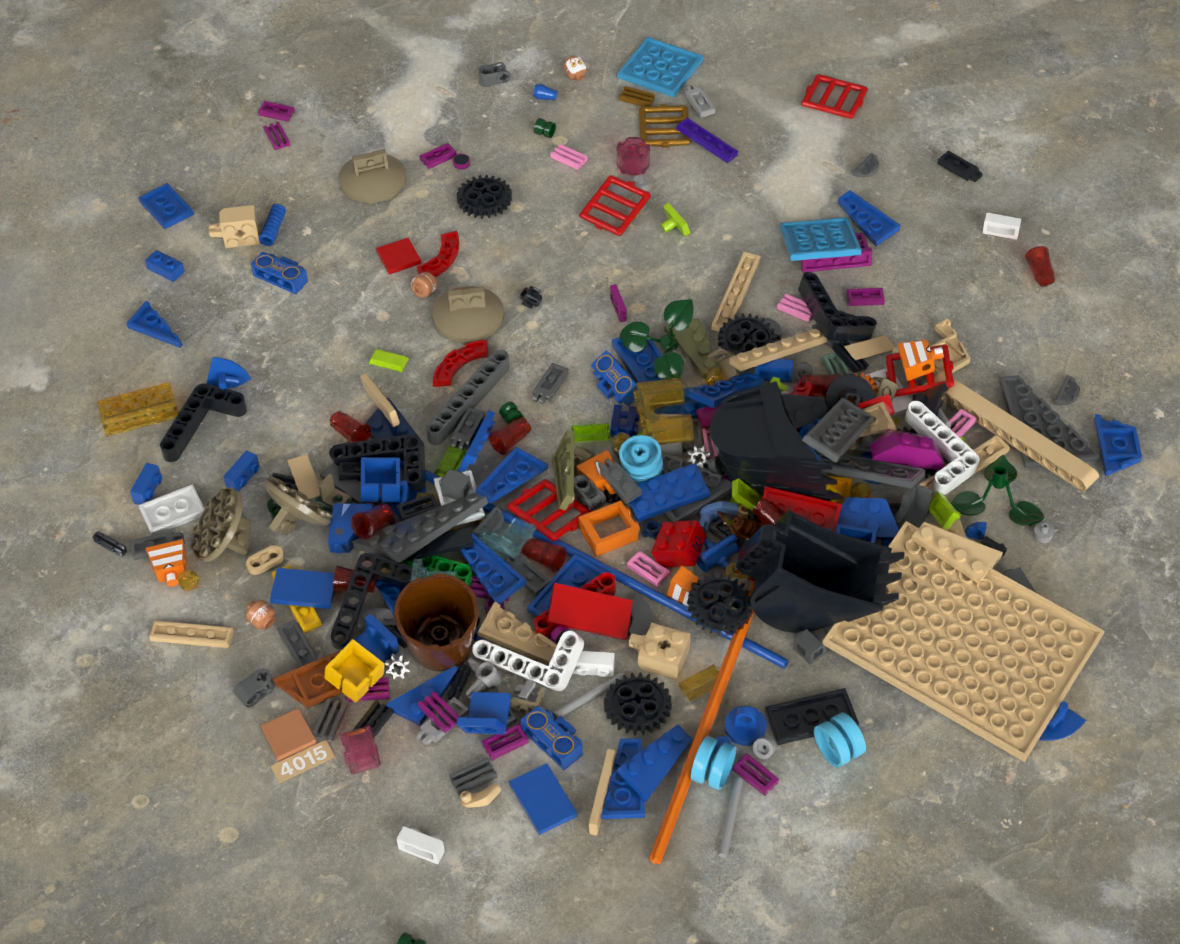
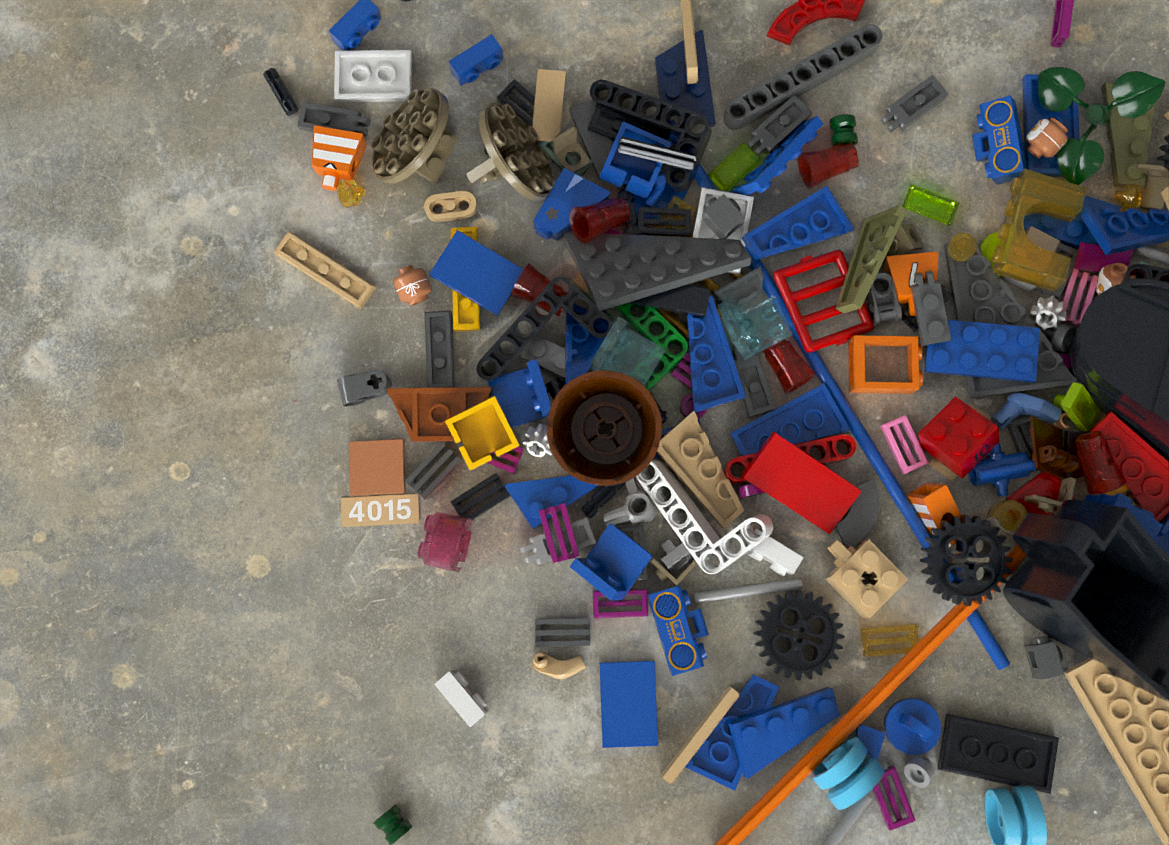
camera: 25 degrees right, 30 degrees up
clear red plant [329,411,371,443] -> none
clear blue brick [610,405,640,438] -> none
medium azure wheel [619,435,663,484] -> none
dark blue plate [642,520,662,539] -> none
none -> axle [618,137,696,170]
none -> nougat head [1026,117,1068,158]

